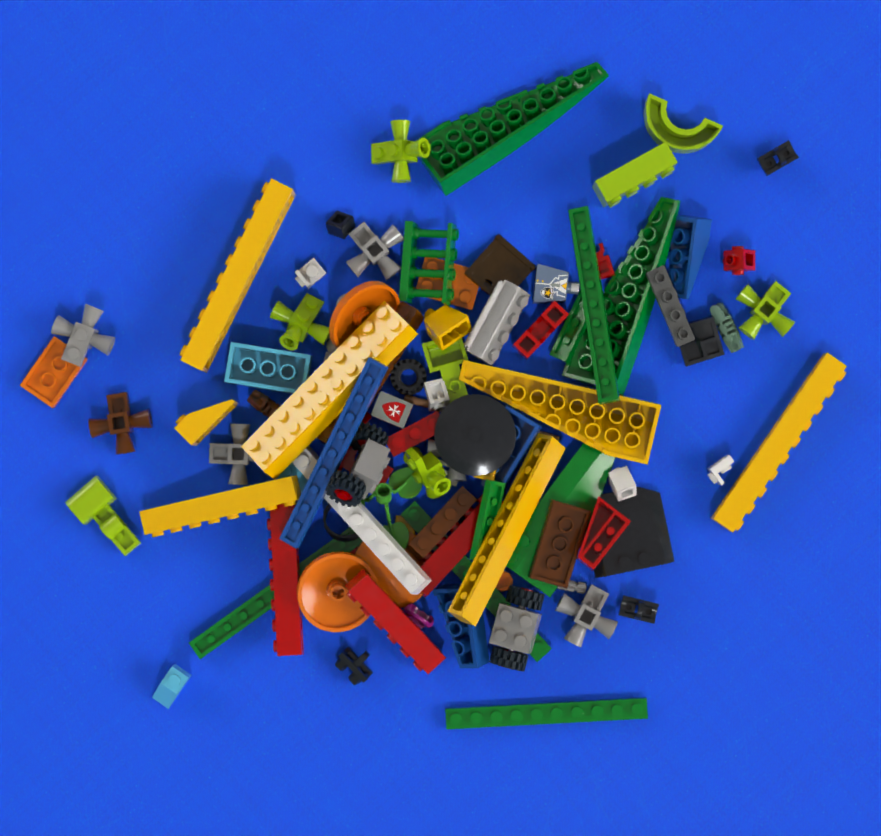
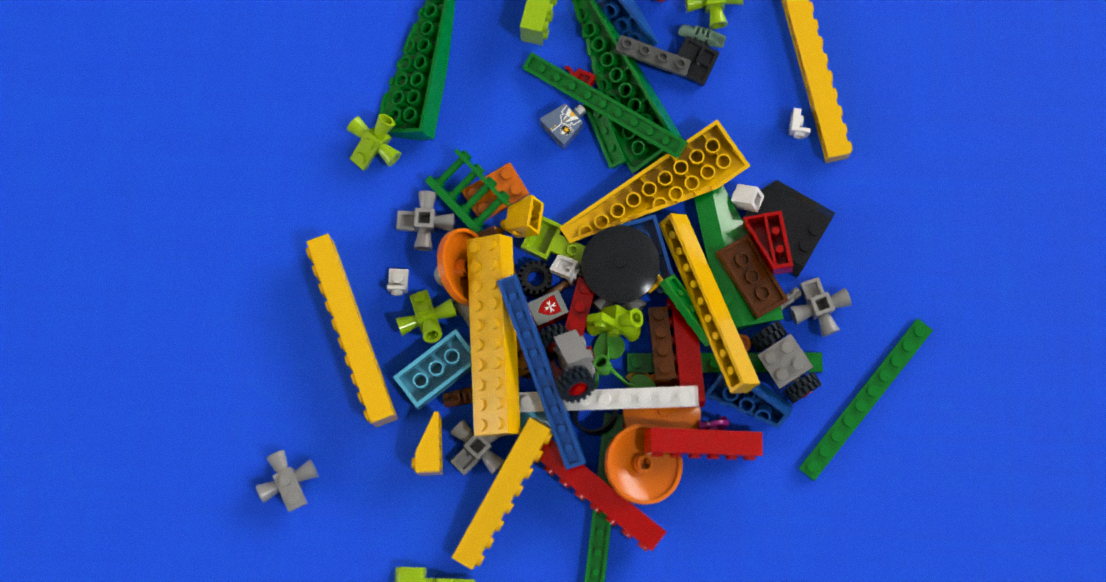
camera: 45 degrees left, 10 degrees down
orange plate [20,336,88,408] -> none
reddish brown brick [88,392,153,455] -> none
black slope [326,211,355,239] -> none
black hips [335,646,373,685] -> none
dark brown container [464,234,536,296] -> none
light grey container [464,280,531,366] -> none
red arch [512,300,569,360] -> none
black hips [618,595,659,624] -> none

